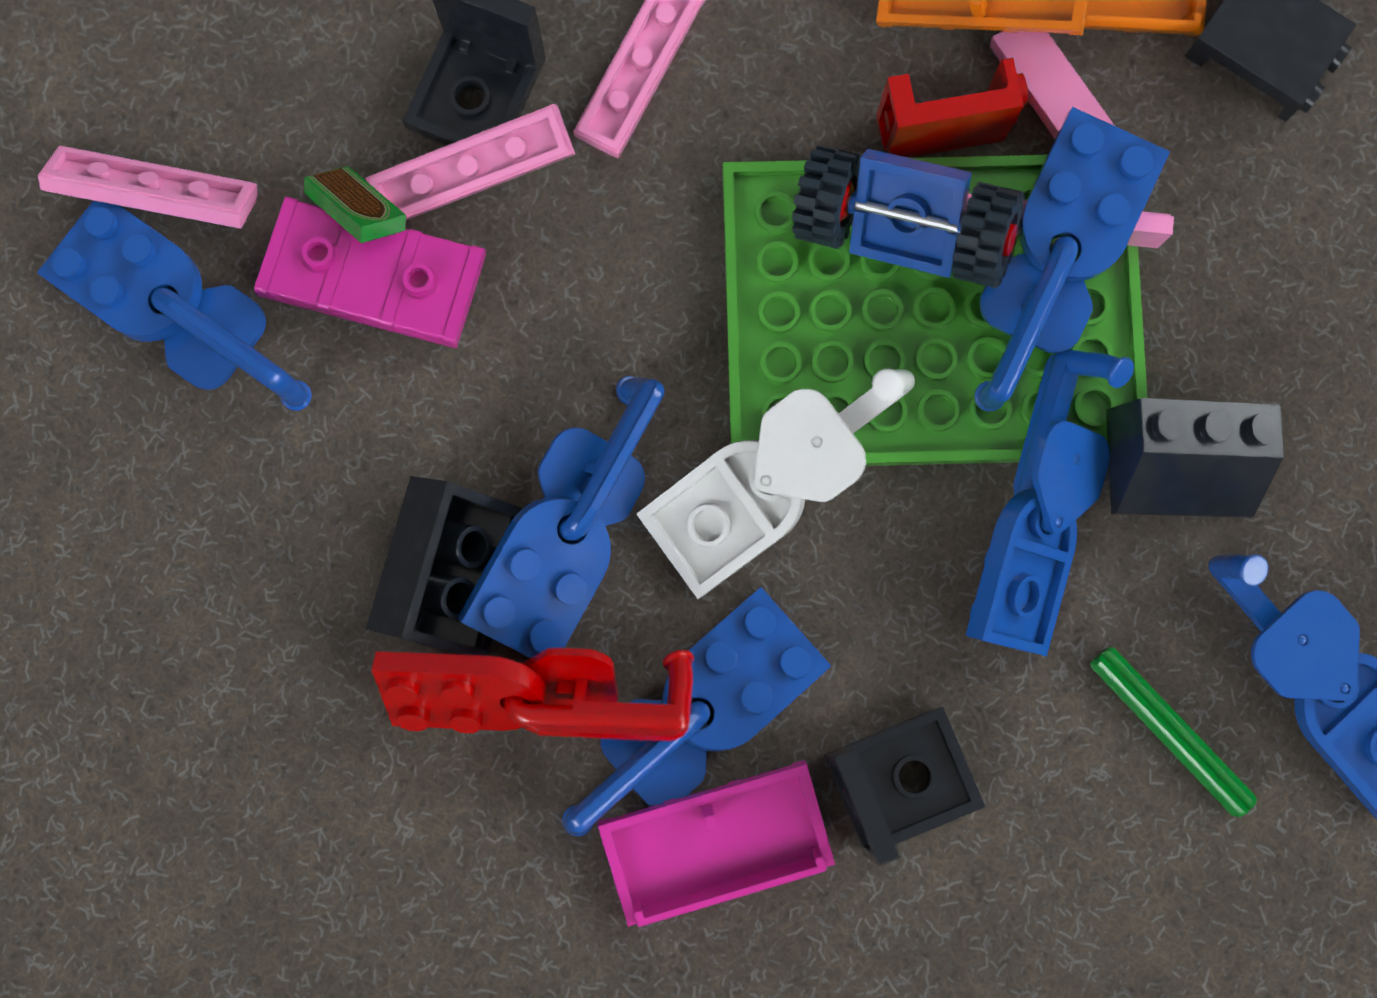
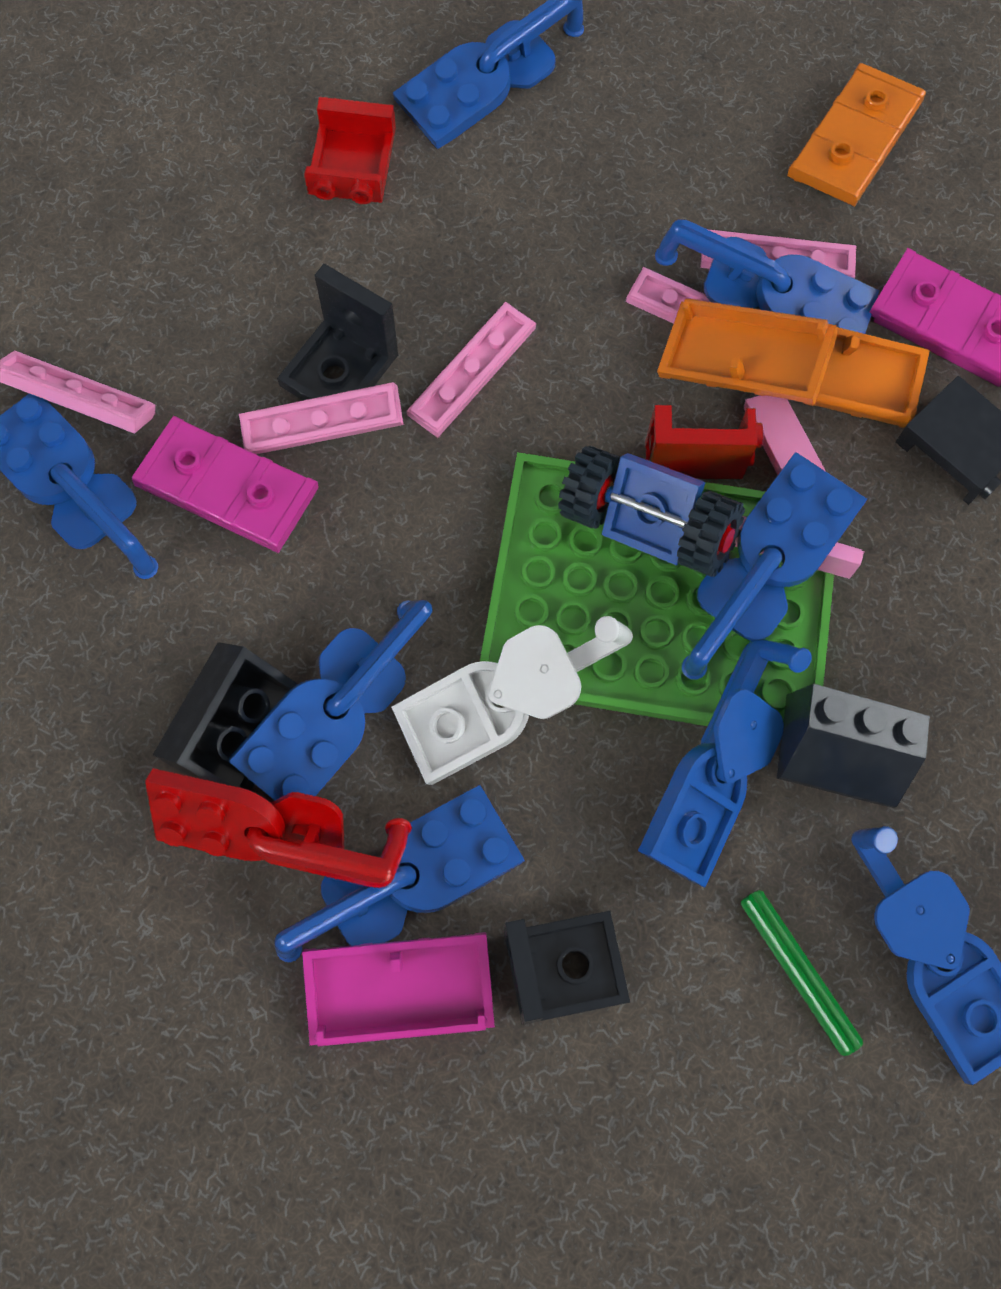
camera: 10 degrees right, 10 degrees down
tile [304,166,406,243] -> none

